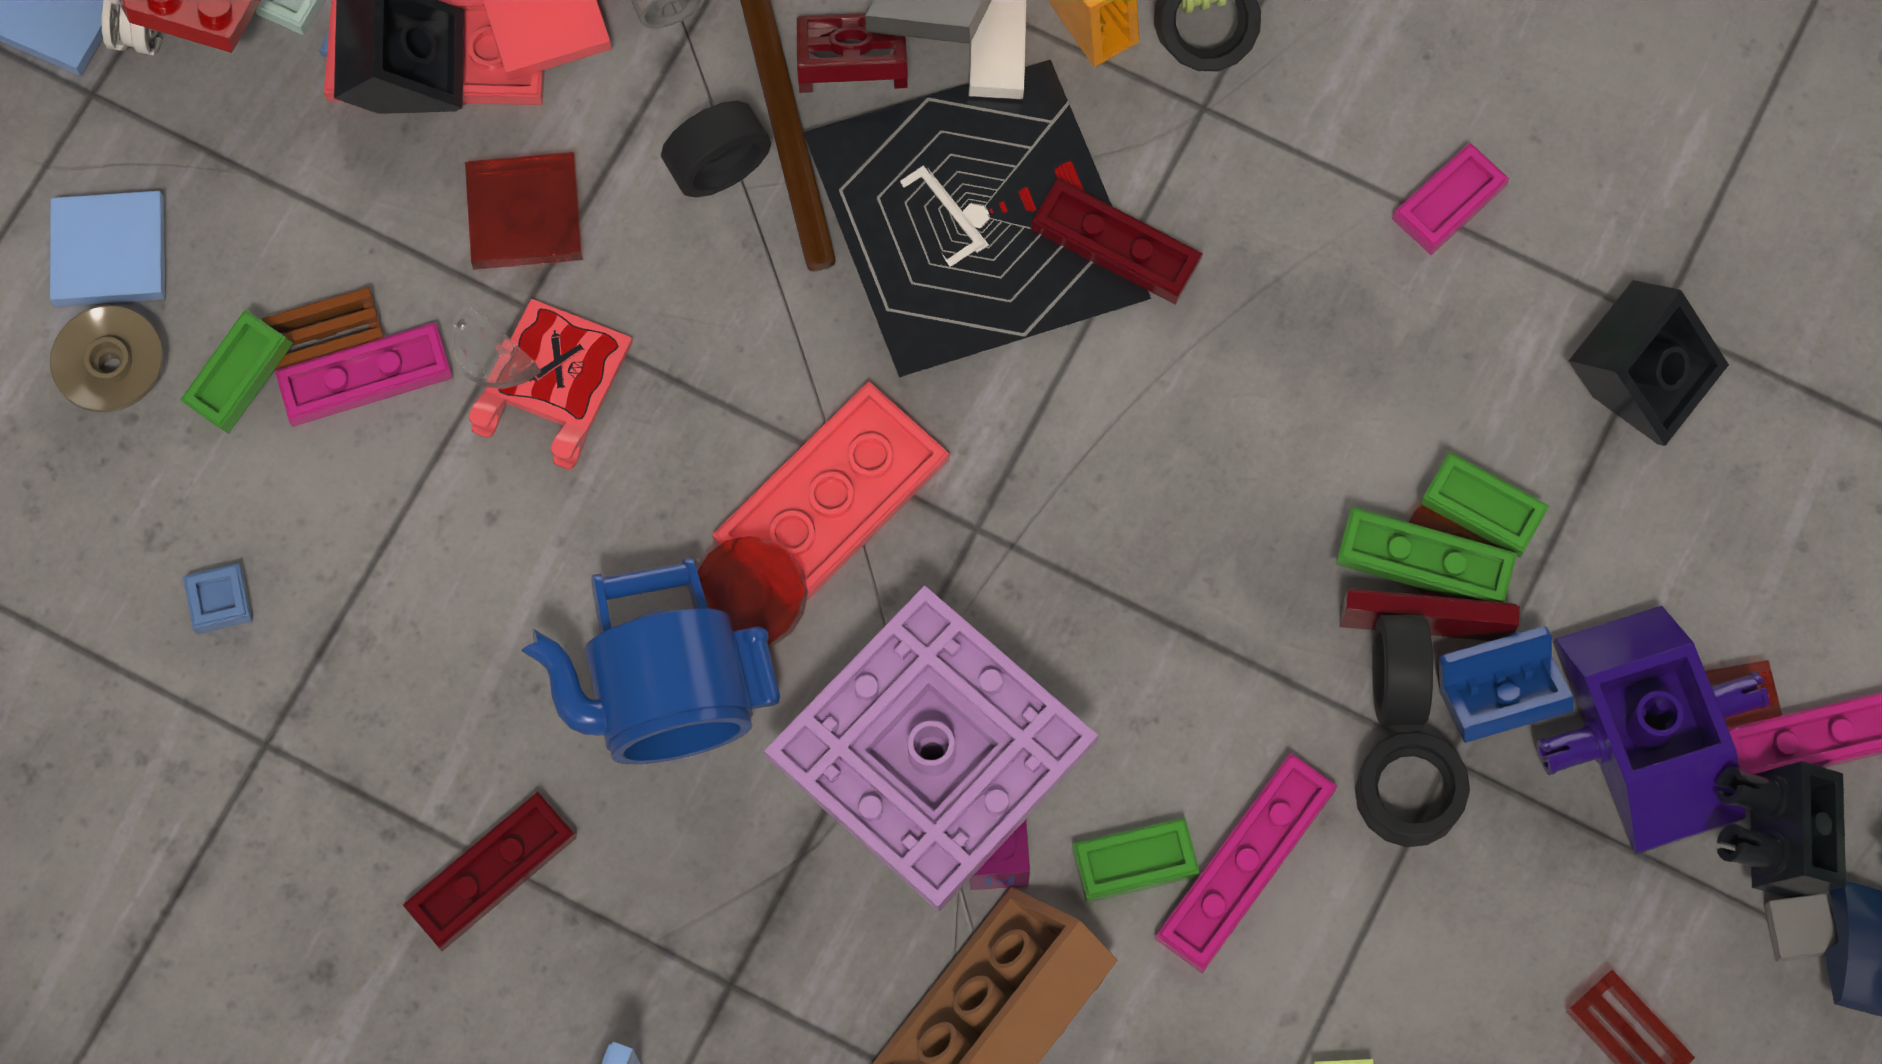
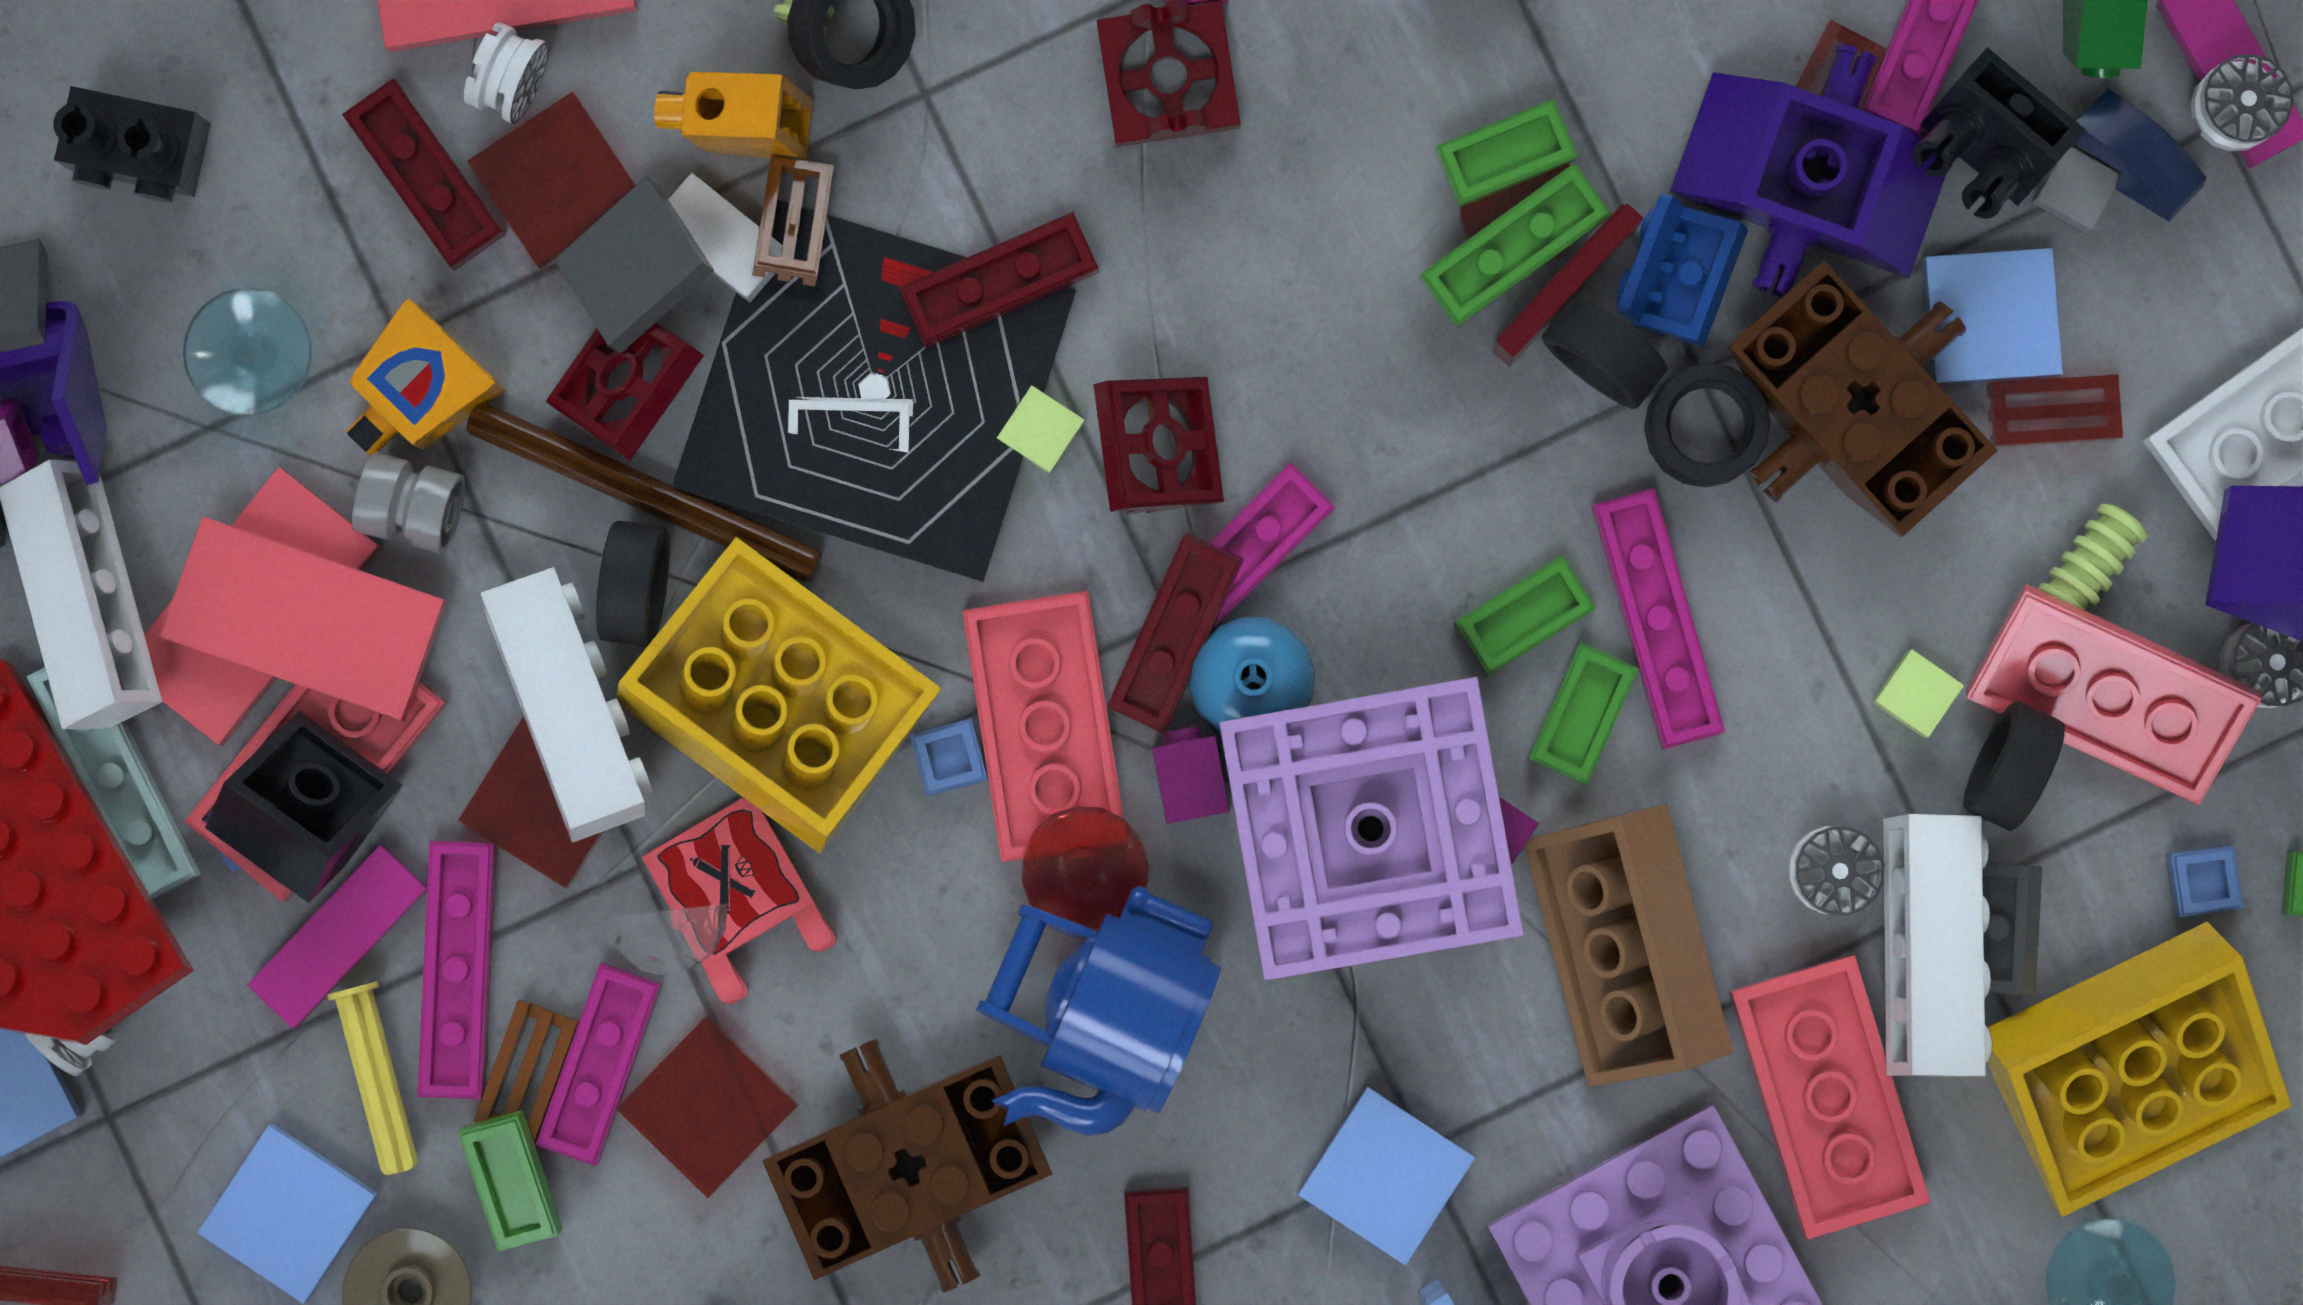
camera: 50 degrees left, 15 degrees up
none -> dark pink tile [247,845,427,1029]
none -> light yellow axle [327,981,418,1175]
none -> dark pink tile [417,841,497,1100]
none -> white brick [480,567,652,843]
none -> yellow slope [616,537,942,854]
none -> clear red tile [616,1016,799,1199]
none -> tile [752,154,834,286]
none -> reddish brown slope [762,1038,1053,1292]
none -> medium blue tile [910,718,989,797]
none -> yellowish green tile [997,385,1085,475]
none -> dark red piece [1093,377,1224,515]
none -> dark red piece [1096,0,1241,148]
none -> dark red tile [1107,532,1244,733]
none -> magenta brick [1152,726,1230,824]
none -> dark azure cylinder [1189,617,1315,735]
none -> dark pink tile [1210,462,1335,630]
none -> light blue tile [1297,1086,1475,1266]
none -> bright green tile [1453,555,1597,676]
none -> reddish brown slope [1727,260,1998,538]
none -> light blue tile [1922,248,2063,385]

